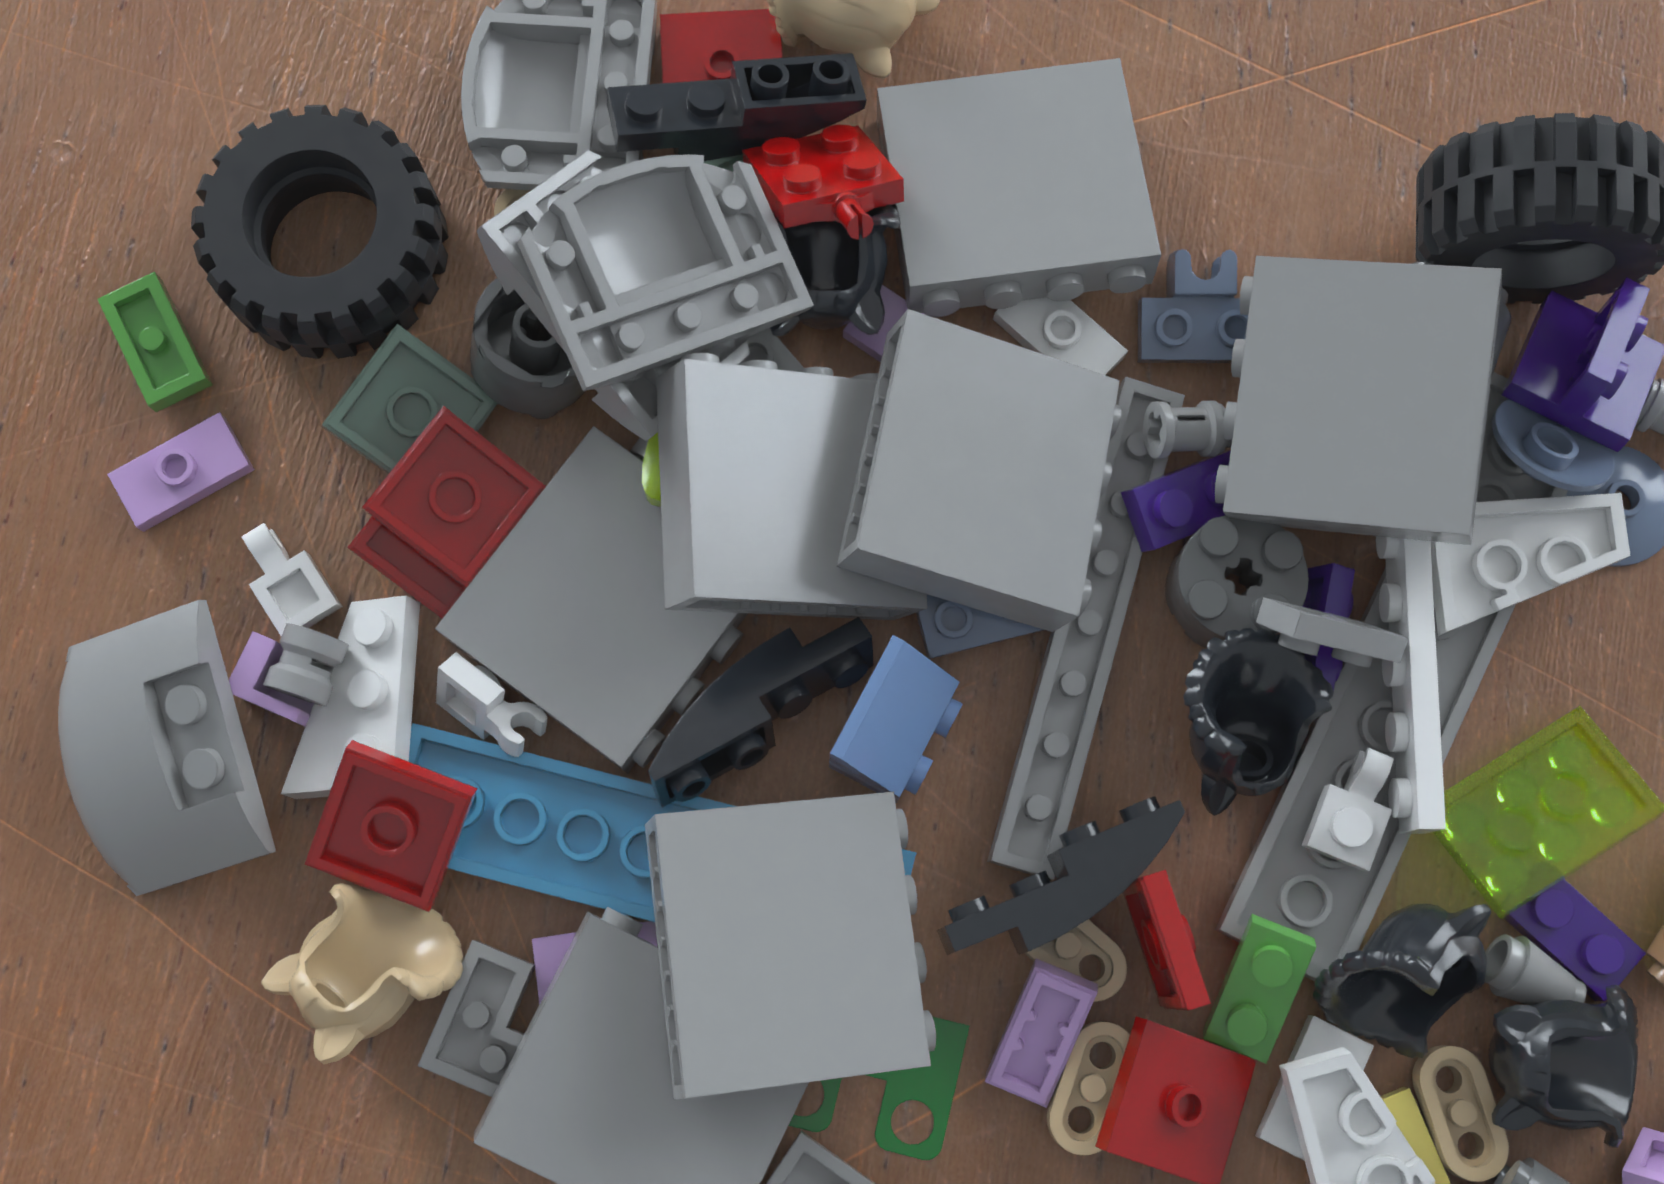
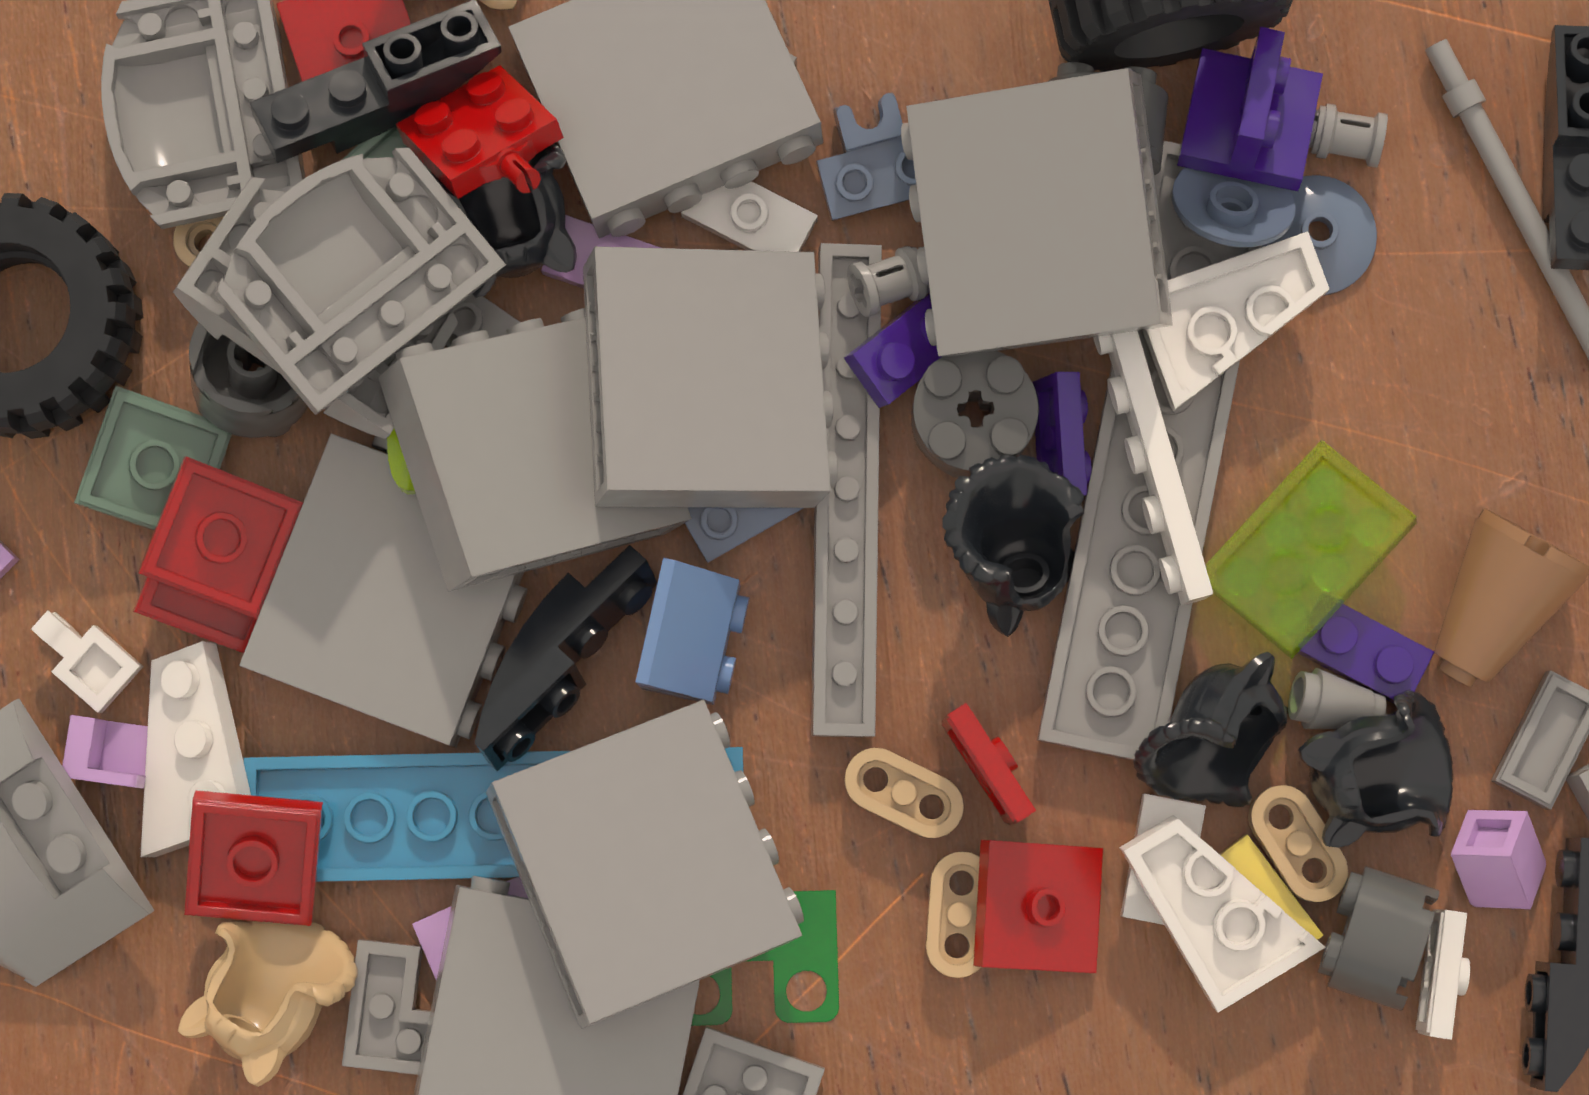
camera: 10 degrees left, 5 degrees up
light grey wheel [263,623,349,706] -> none
white plate [436,652,547,757] -> none
black slope [937,796,1185,955] -> none
lavender plate [985,959,1098,1108] -> none
bright green plate [1203,914,1316,1064] -> none
light grey plate [1256,597,1408,668] -> none
white plate [1301,748,1394,871] -> none

